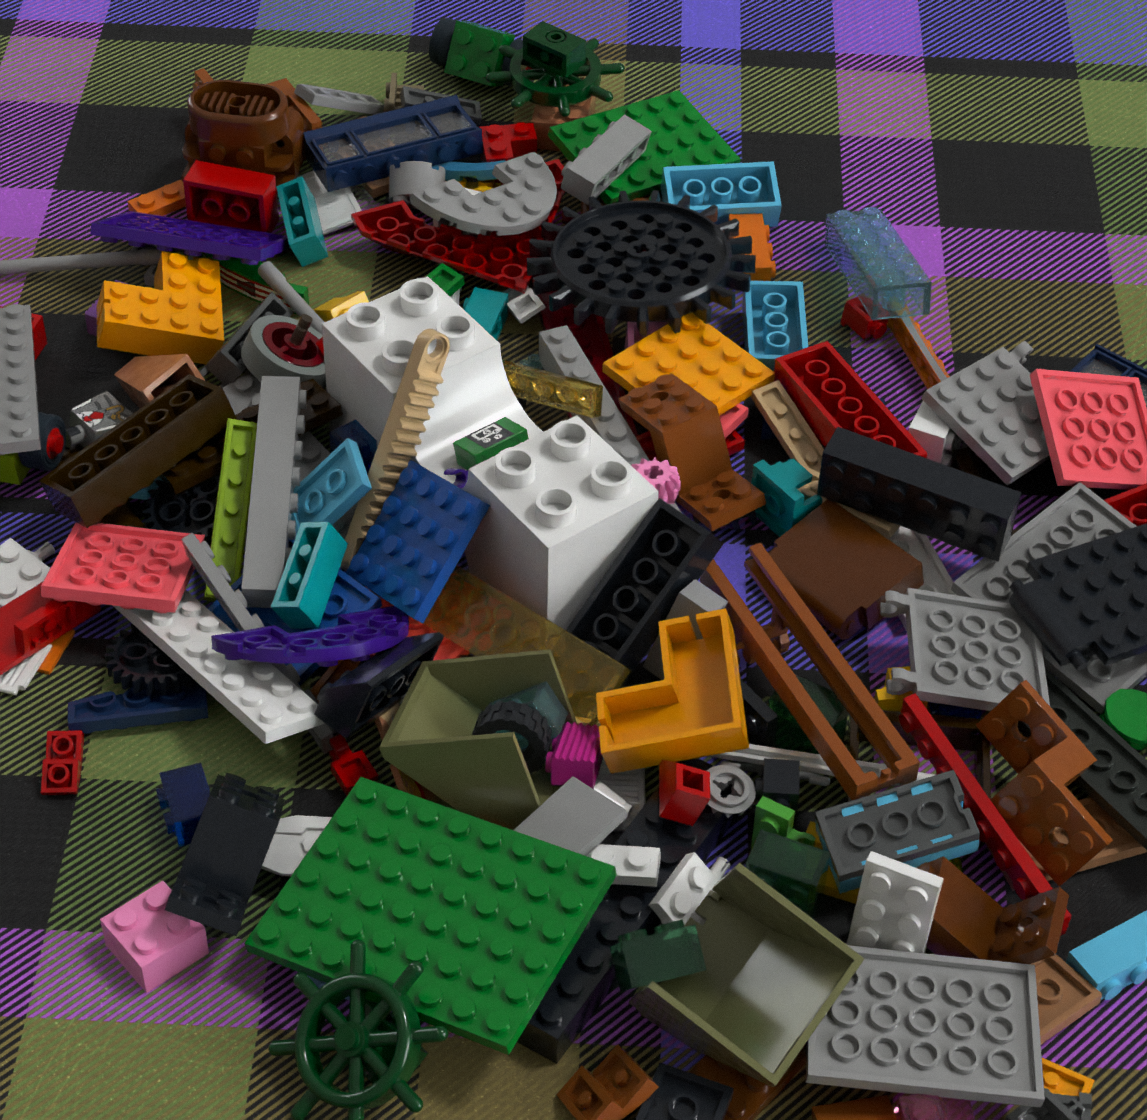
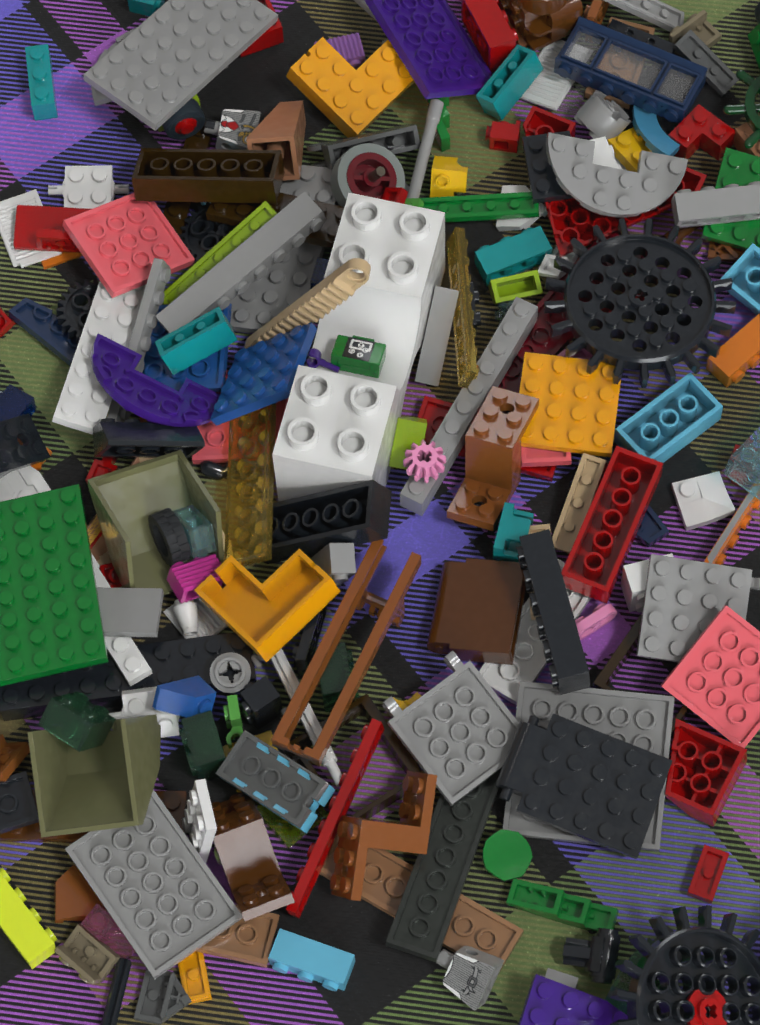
camera: 55 degrees right, 20 degrees up
medium azure plate [291,438,372,535] -> none
red slope [659,759,710,826] -> none
none -> blue slope [152,675,217,719]
none -> red brick [485,120,521,153]
none -> lime brick [488,270,543,305]
none -> black plate [522,131,573,204]
none -> white plate [671,471,735,531]

